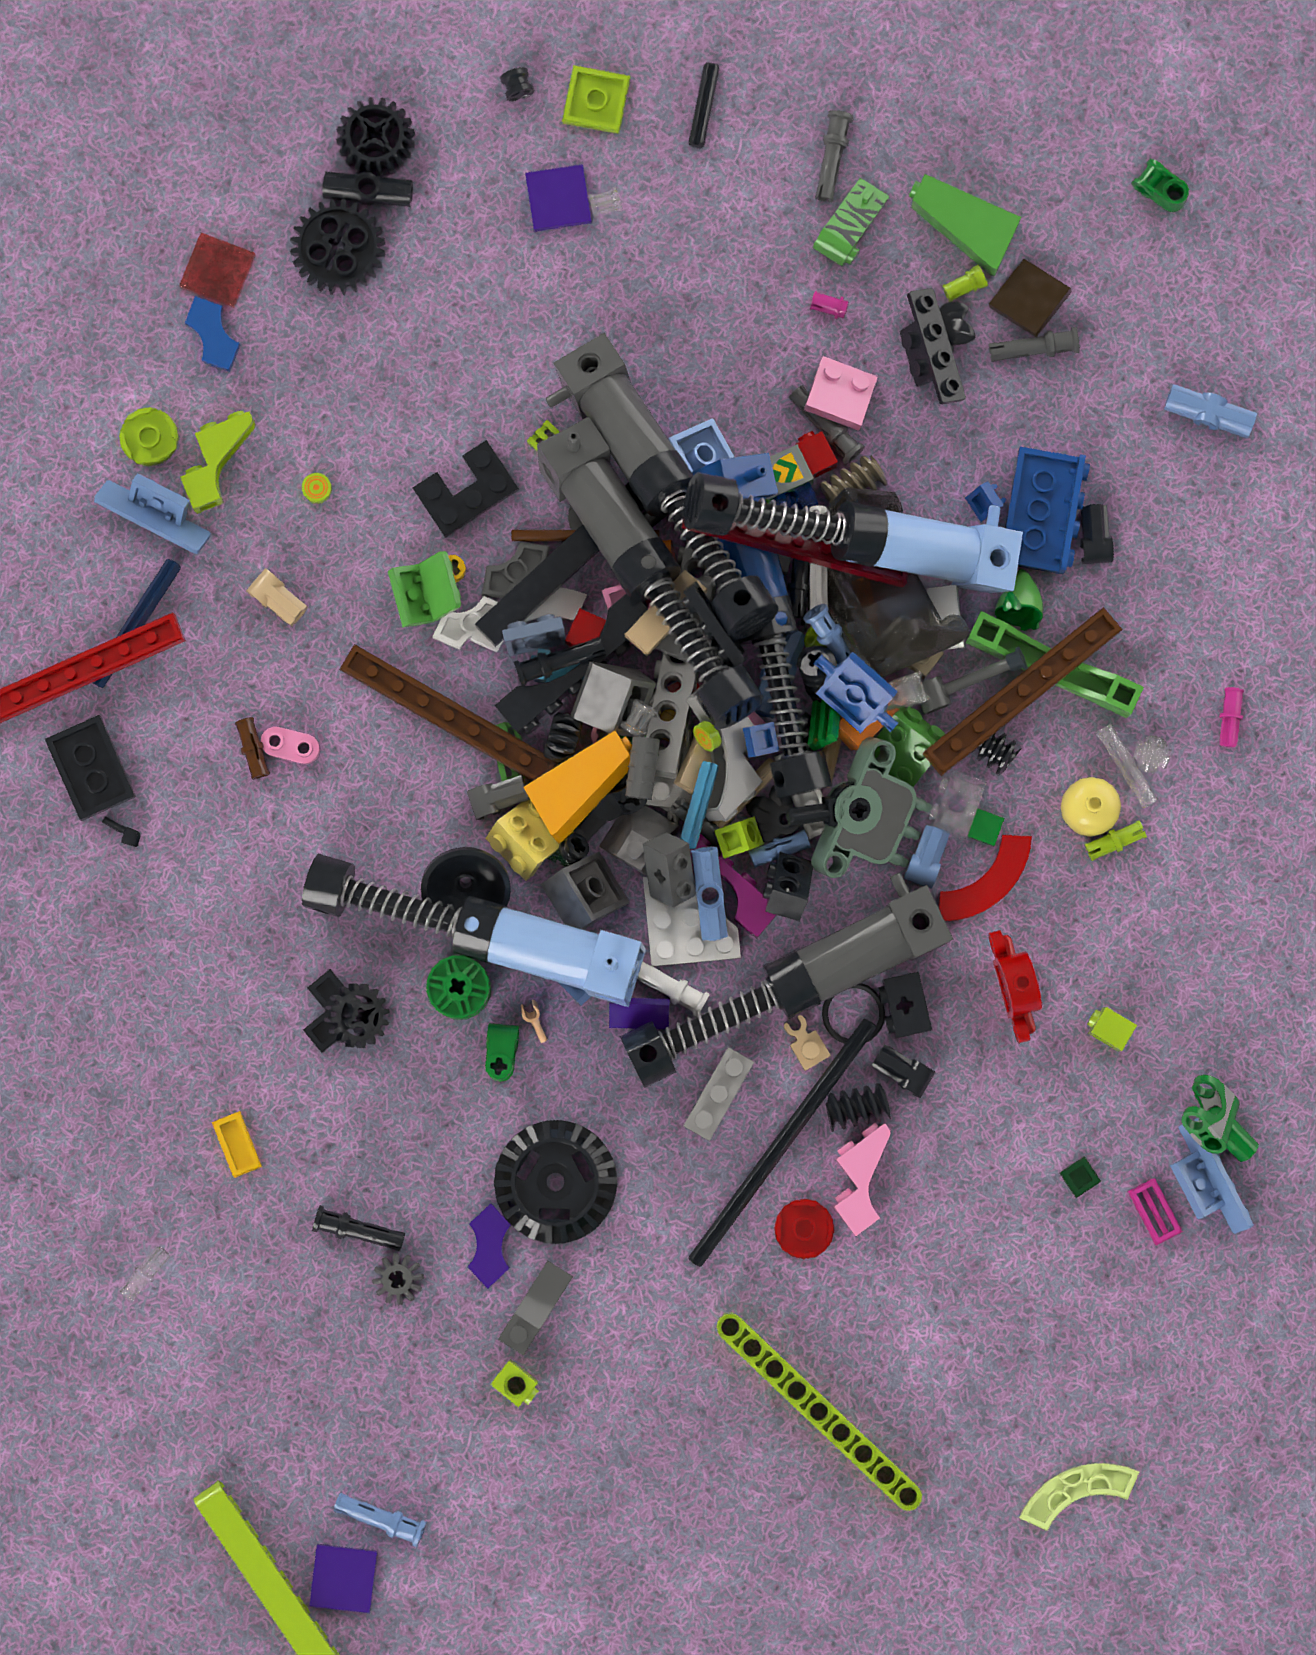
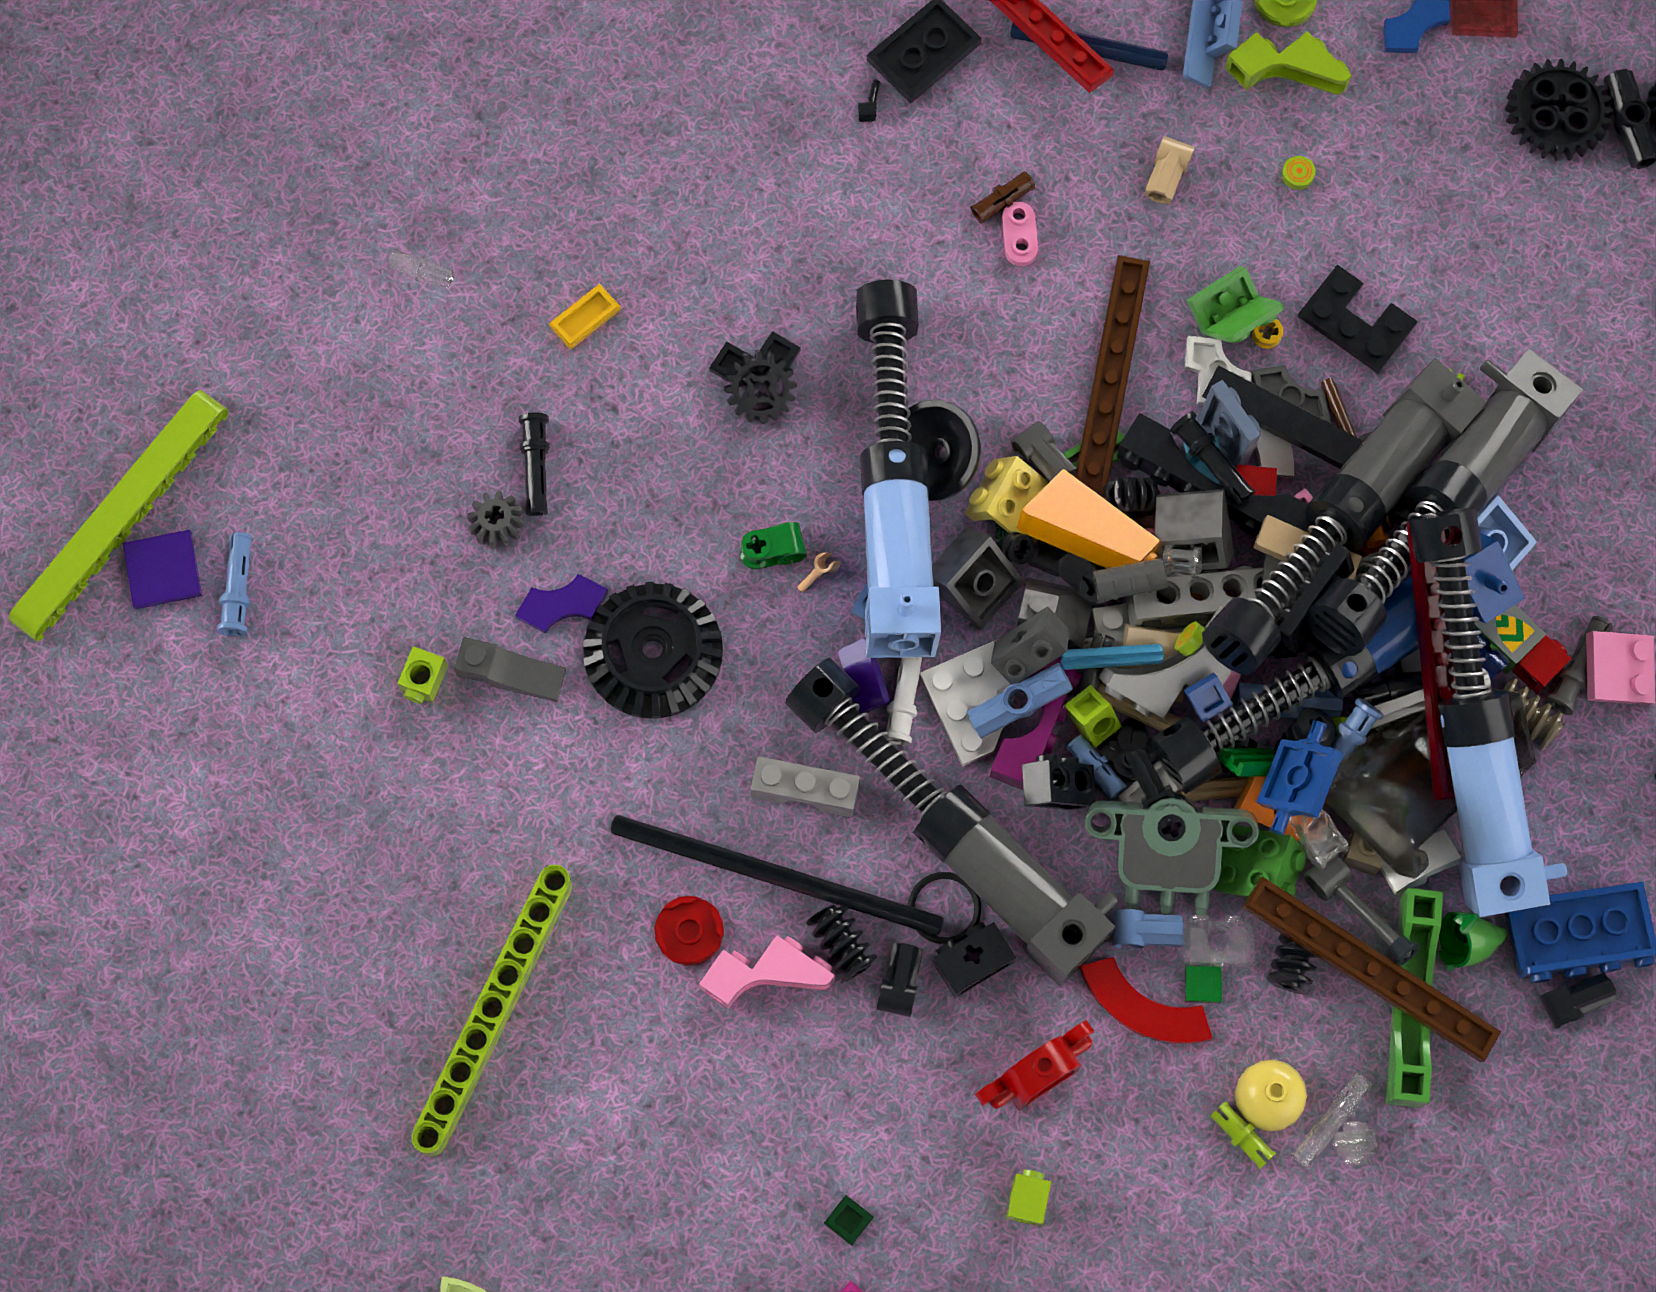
camera: 70 degrees right, 10 degrees down
green wheel [426,955,491,1020] -> none
tan plate [784,1015,831,1071] -> none
blue tile [965,481,1006,522] -> none
dark pink axle [1219,687,1244,748] -> none

